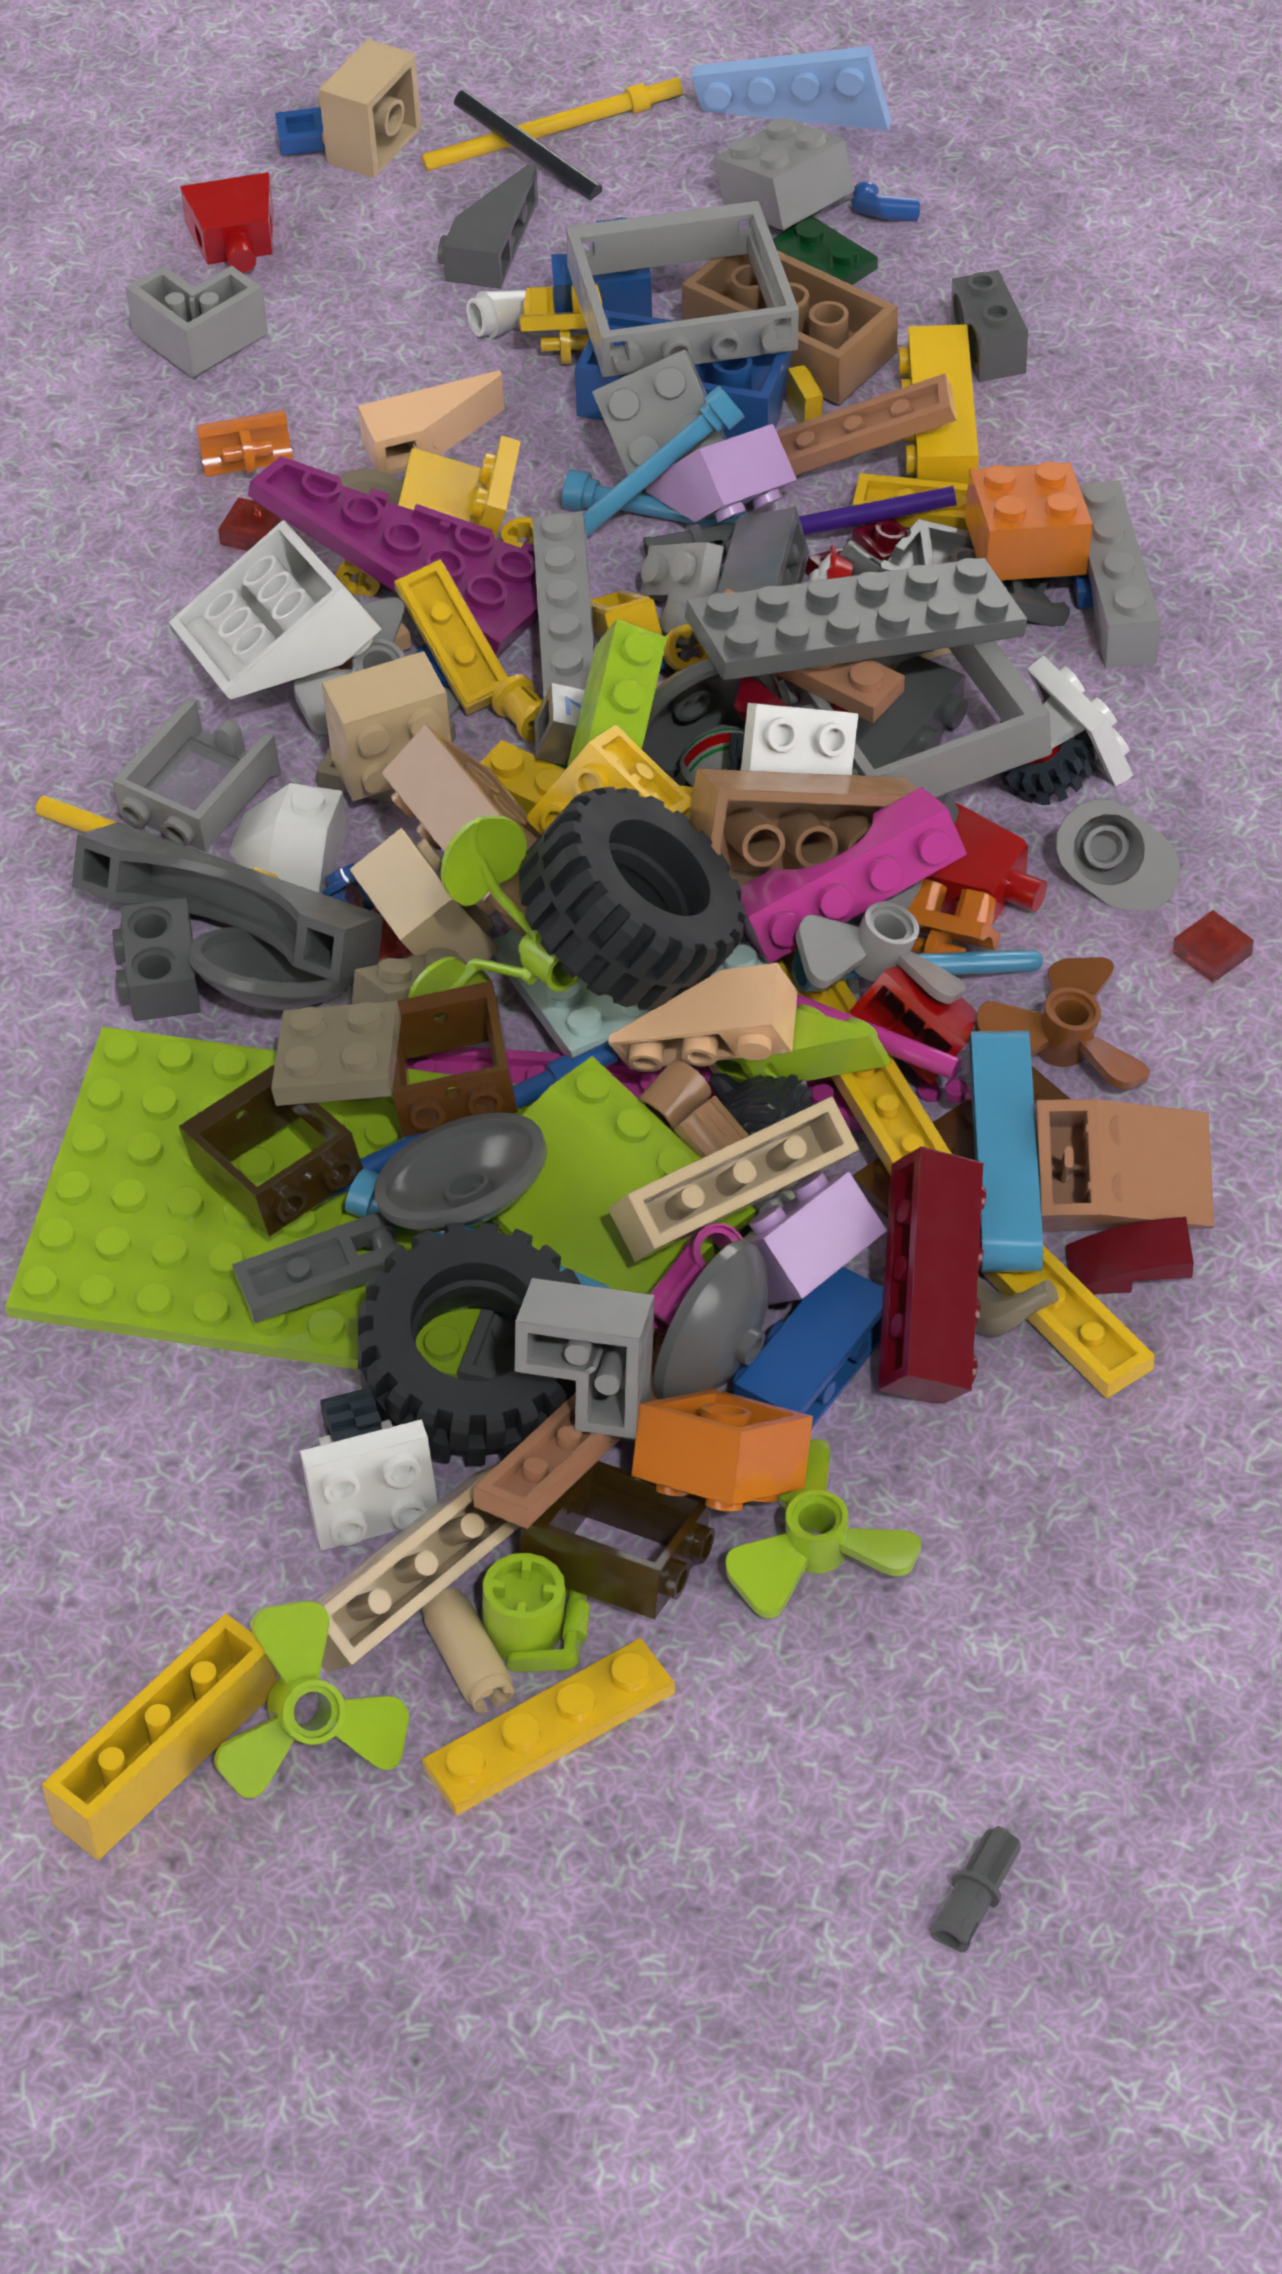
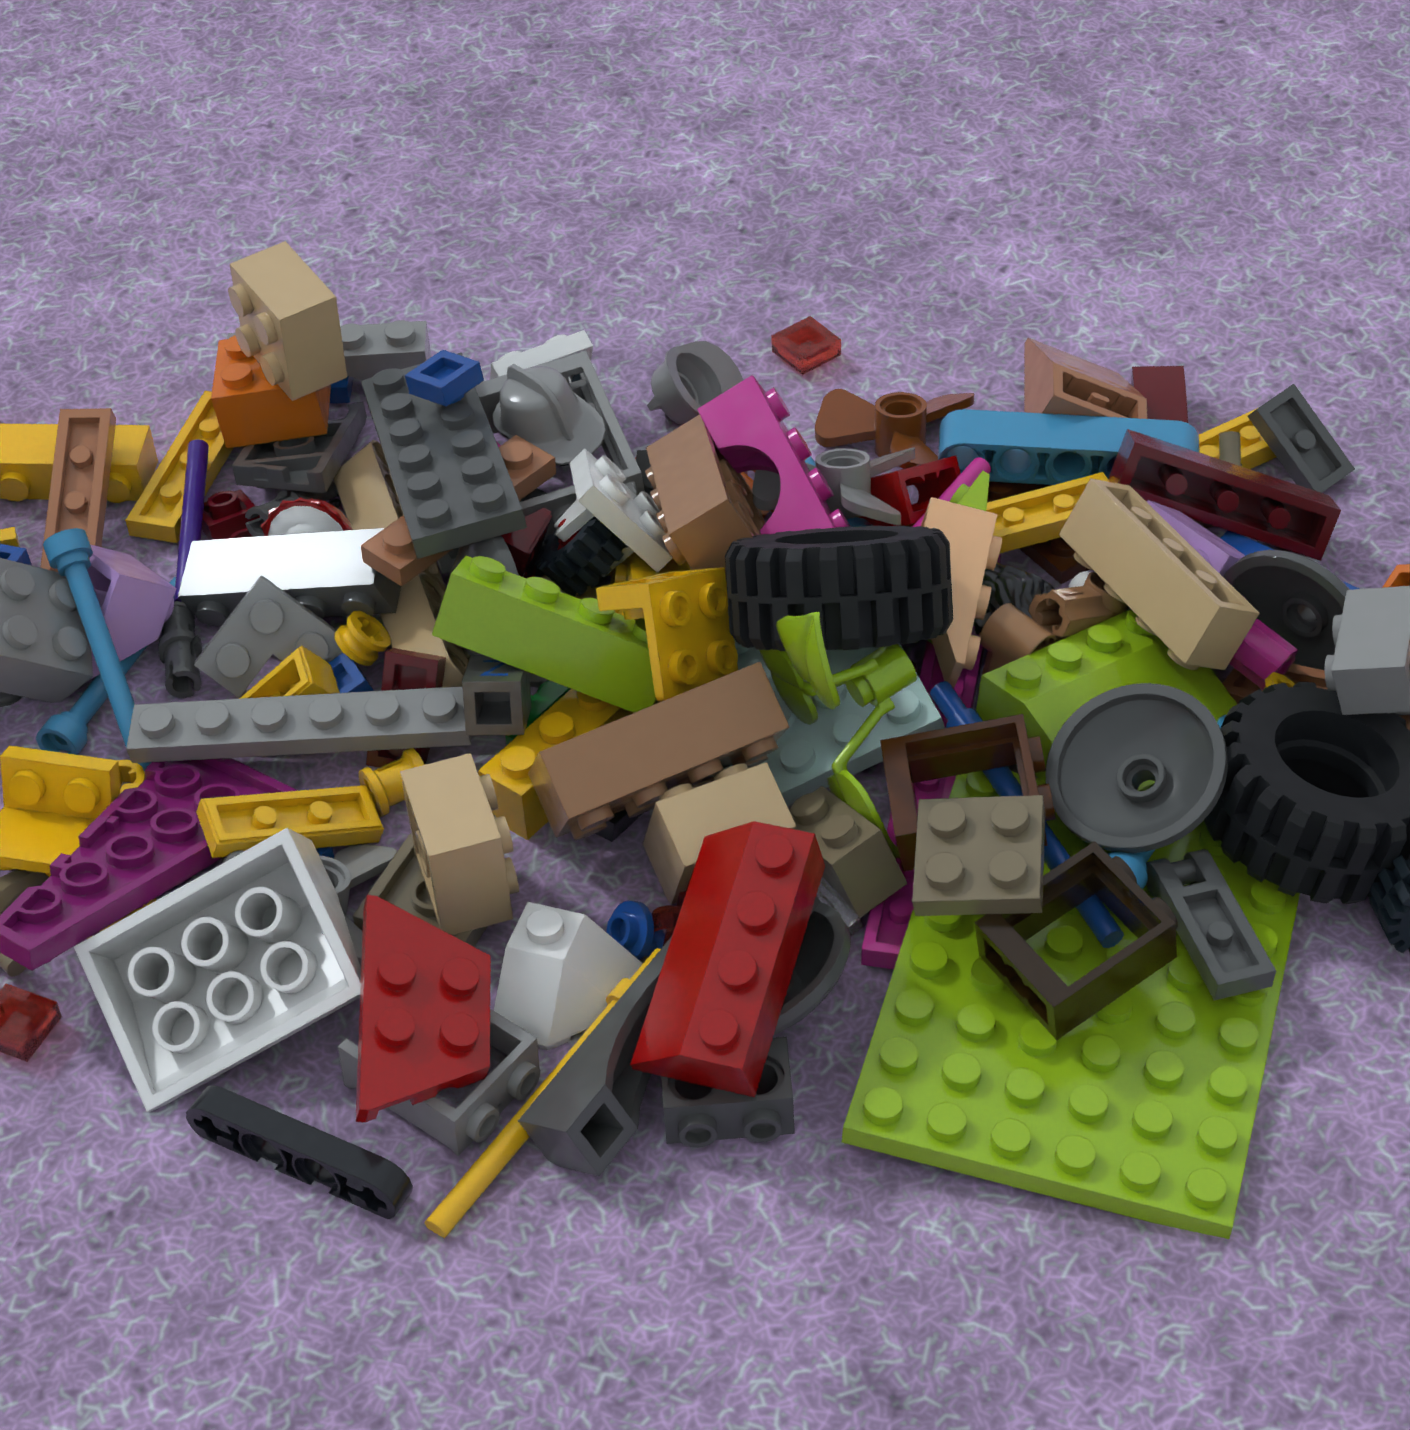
camera: 85 degrees left, 5 degrees down
none -> black beam [186,1085,413,1219]
none -> tan brick [228,241,347,401]
none -> red wing [356,895,491,1122]
none -> blue plate [404,350,484,406]
none -> light grey piece [493,364,605,465]
none -> red slope [630,821,825,1098]
none -> dark grey plate [1248,384,1355,493]

